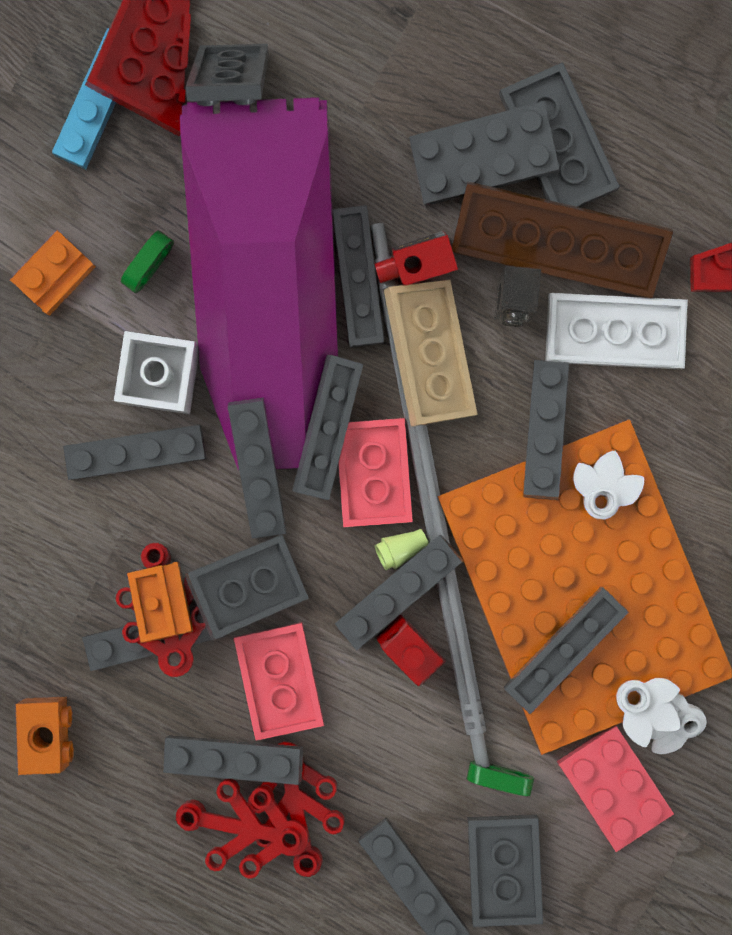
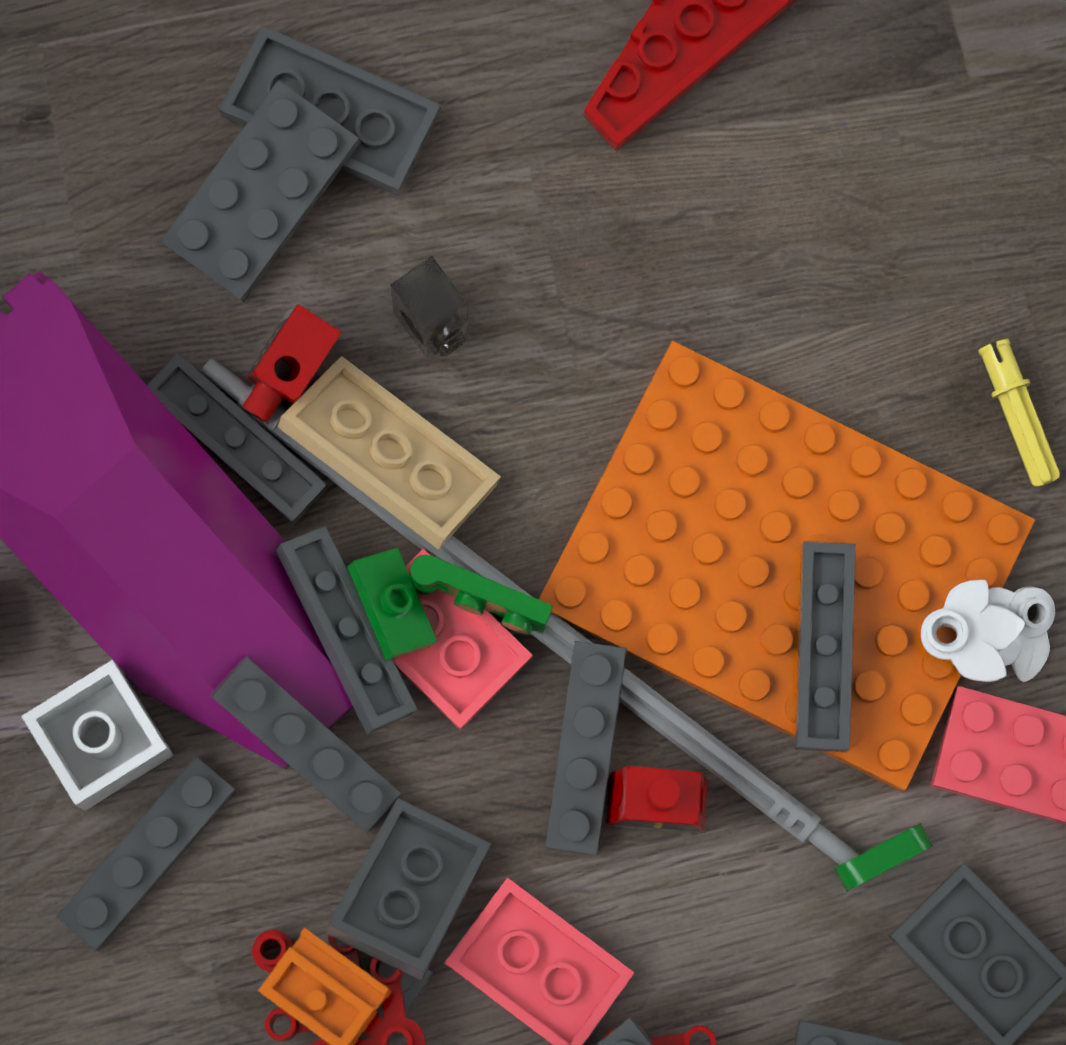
camera: 50 degrees left, 10 degrees down
yellowish green cone [375,529,429,570] -> none
reddish brown plate [451,181,673,299] -> none
dark grey plate [523,360,569,500] -> none
white tile [545,293,688,370] -> none
white plate [573,451,644,519] -> none
none -> green plate [347,548,437,661]
none -> green plate [410,555,553,635]

